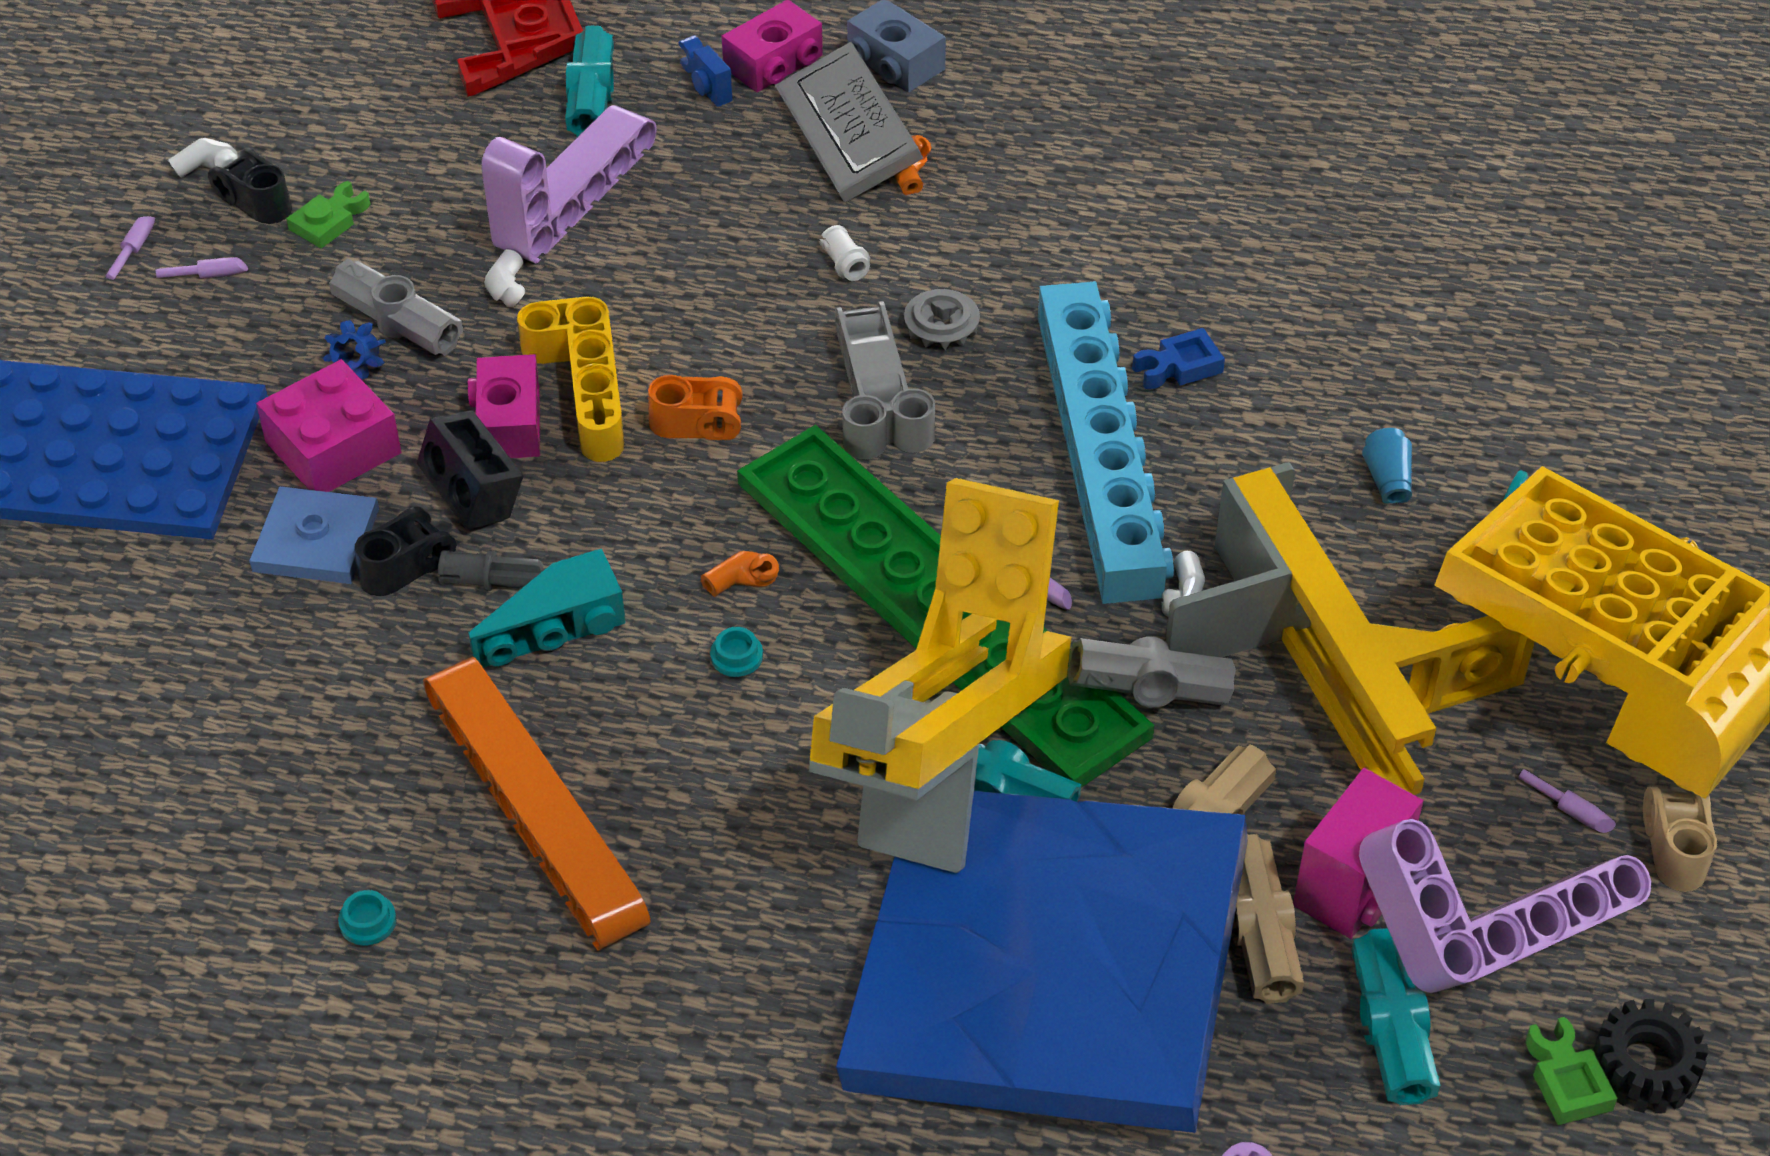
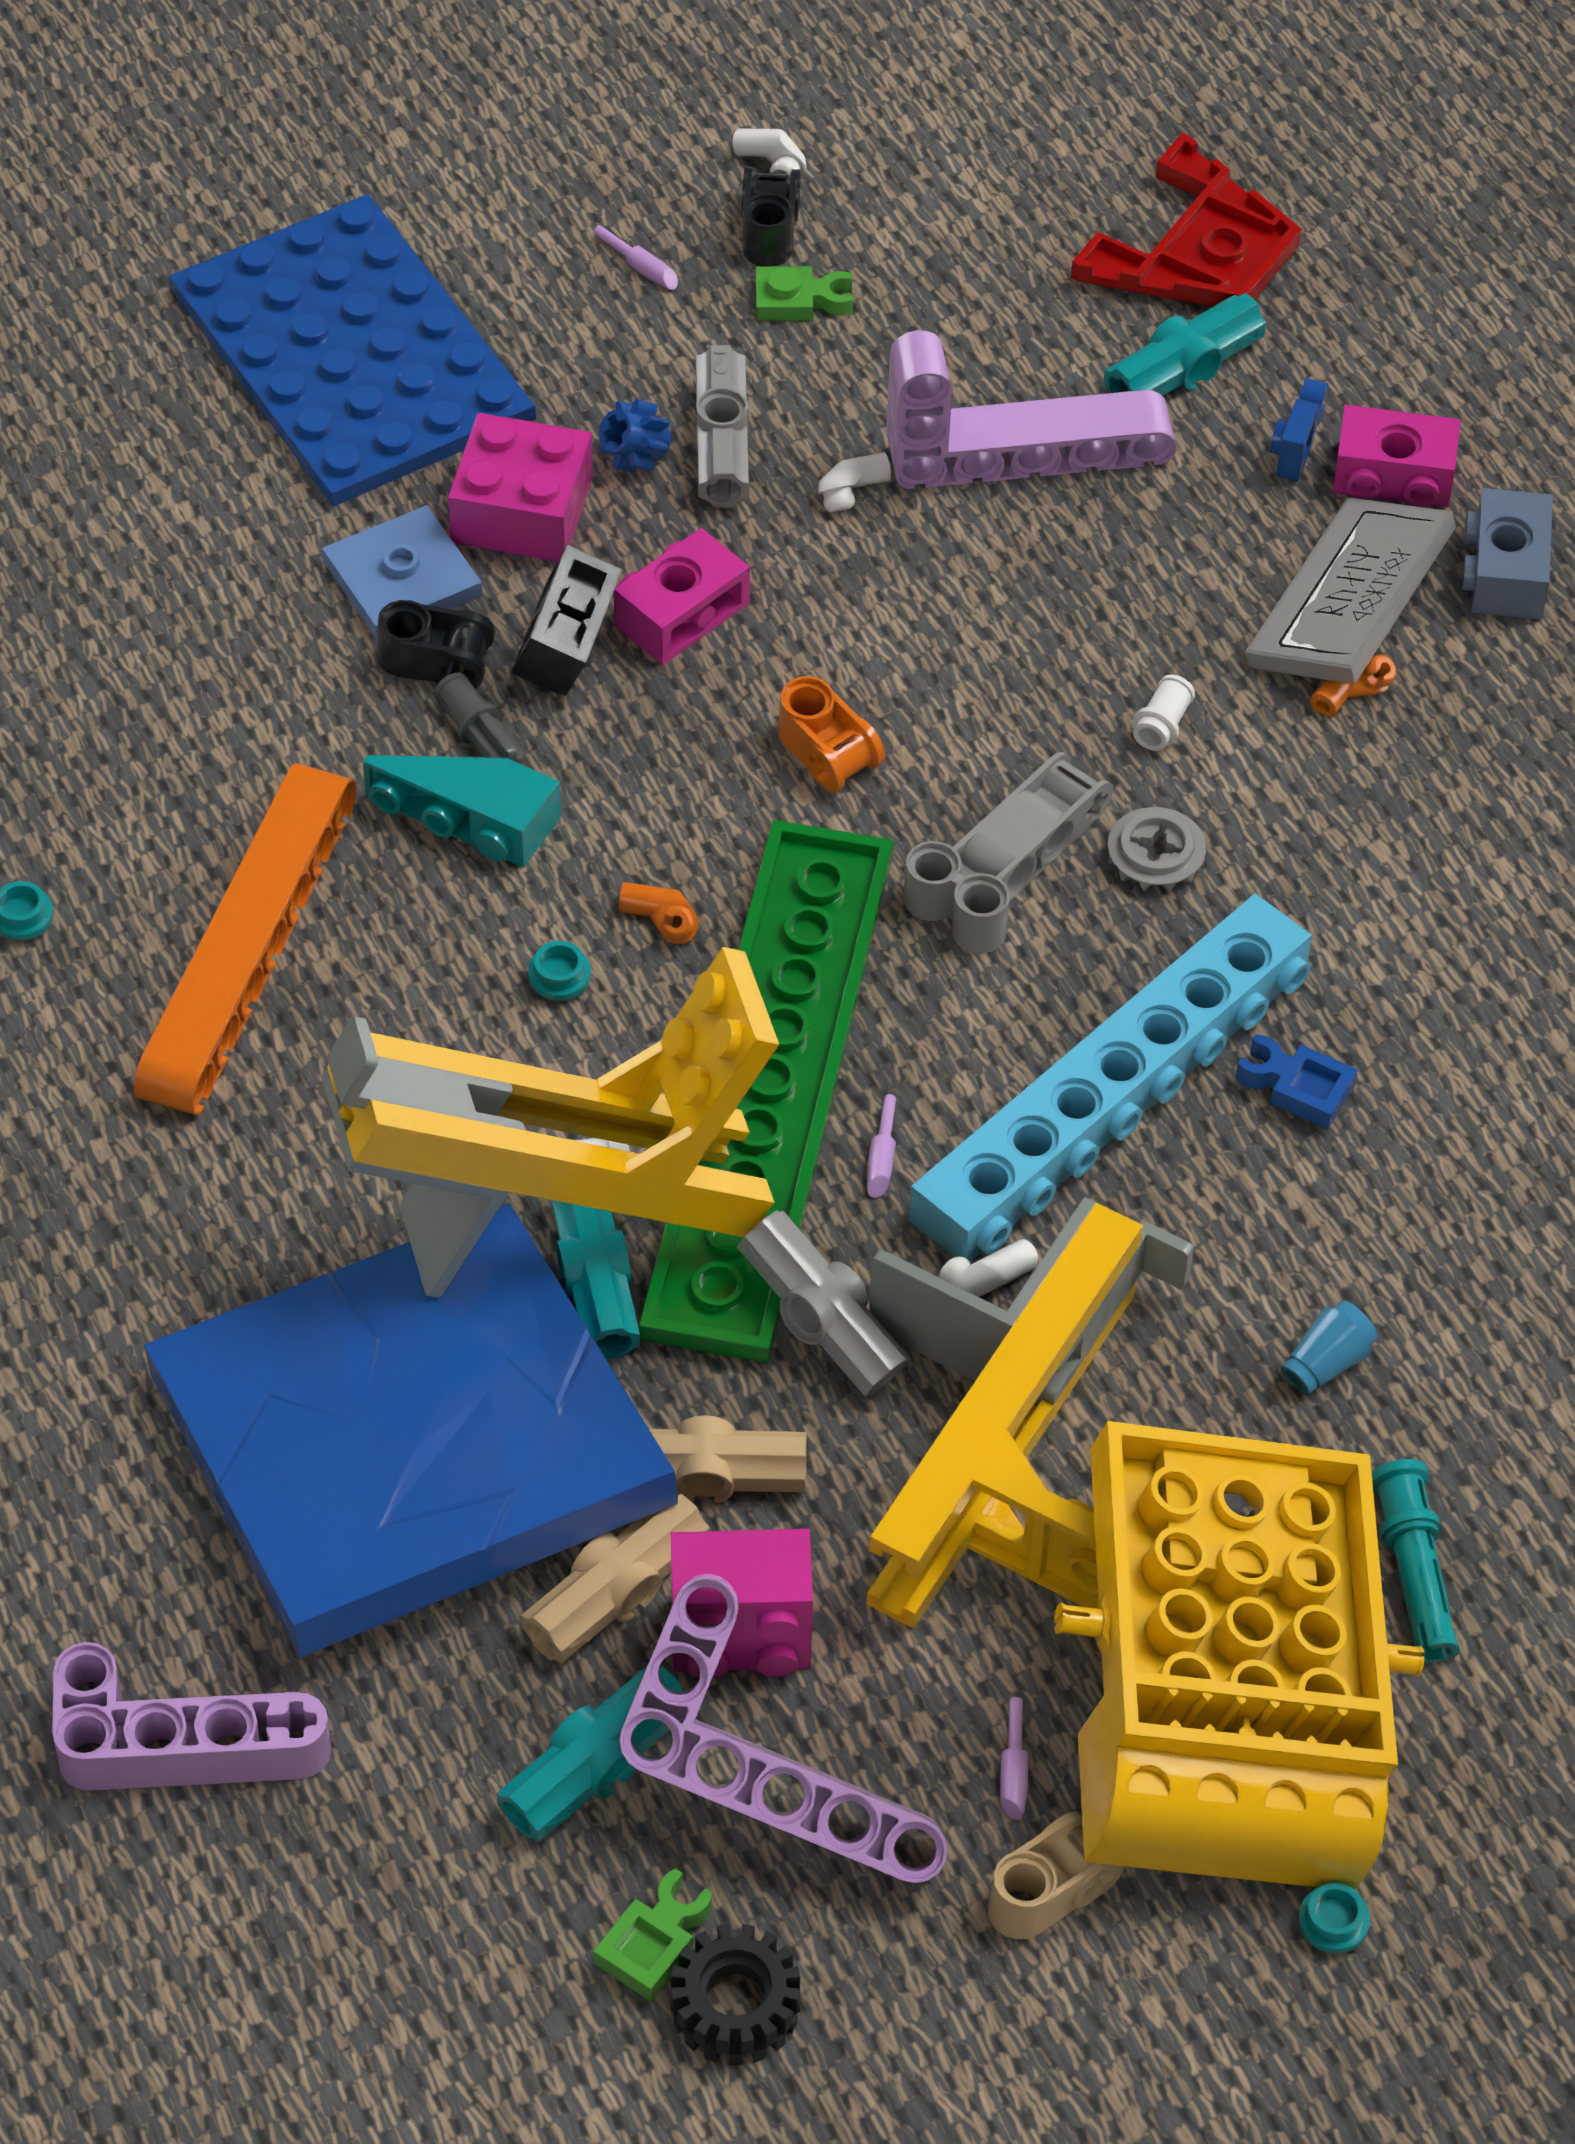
camera: 50 degrees right, 5 degrees up
lavender piece [105,217,155,280] -> none
yellow beam [517,297,625,462] -> none

